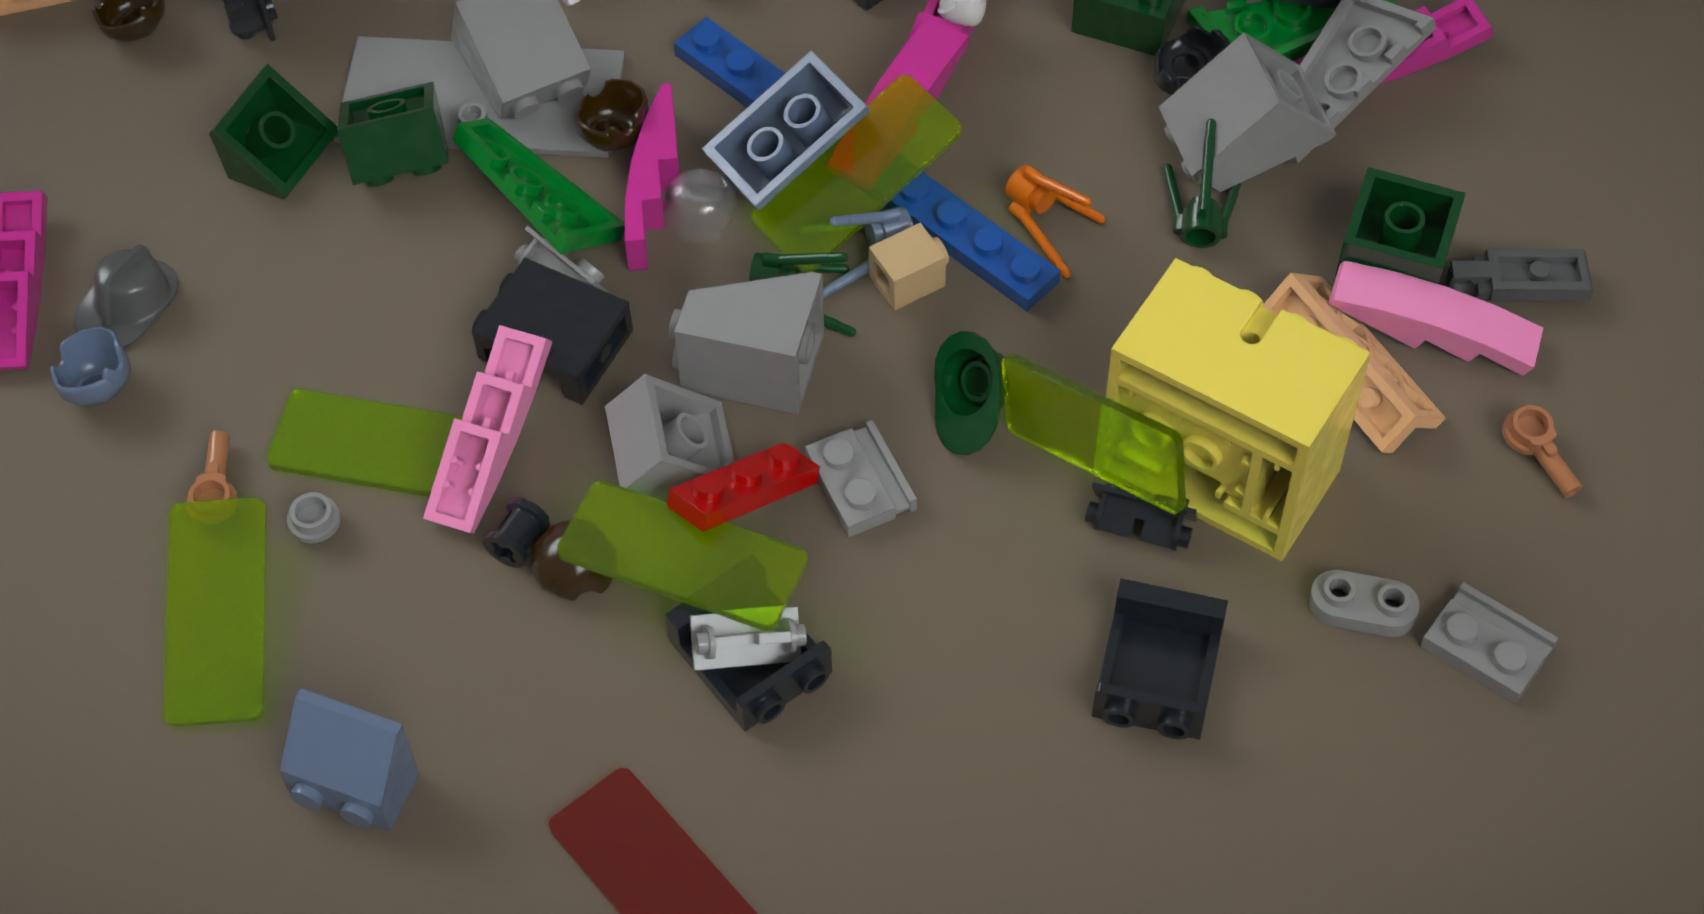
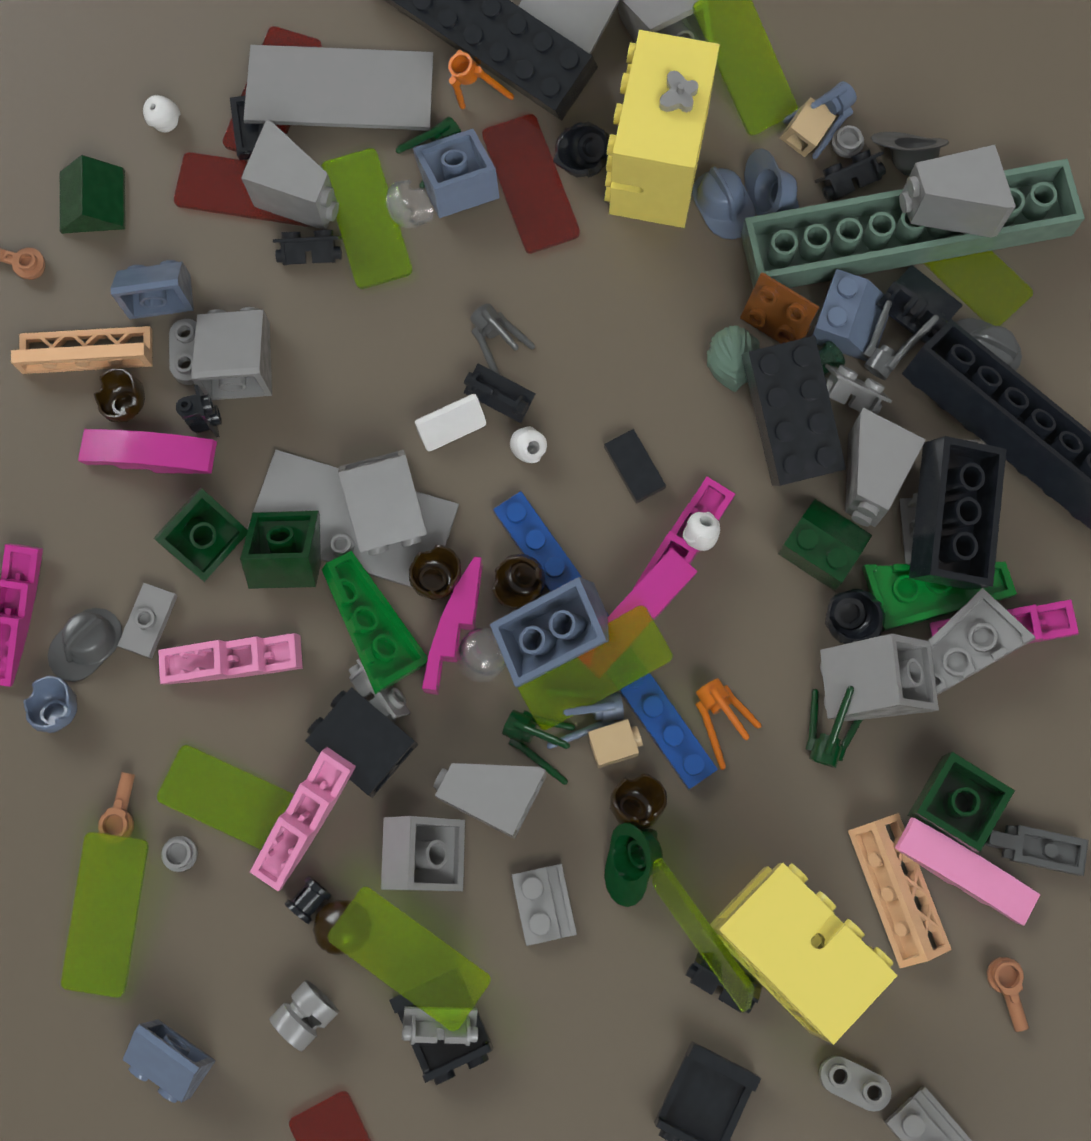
camera: 15 degrees right, 20 degrees up
red plate [667,442,820,532] -> none
none -> dark pink slope [78,429,217,474]
none -> light grey plate [117,583,178,659]
none -> bright pink slope [158,633,303,685]
none -> light grey wheel [269,980,339,1052]
none -> dark brown hair [492,554,545,610]
none -> dark brown hair [610,774,667,829]

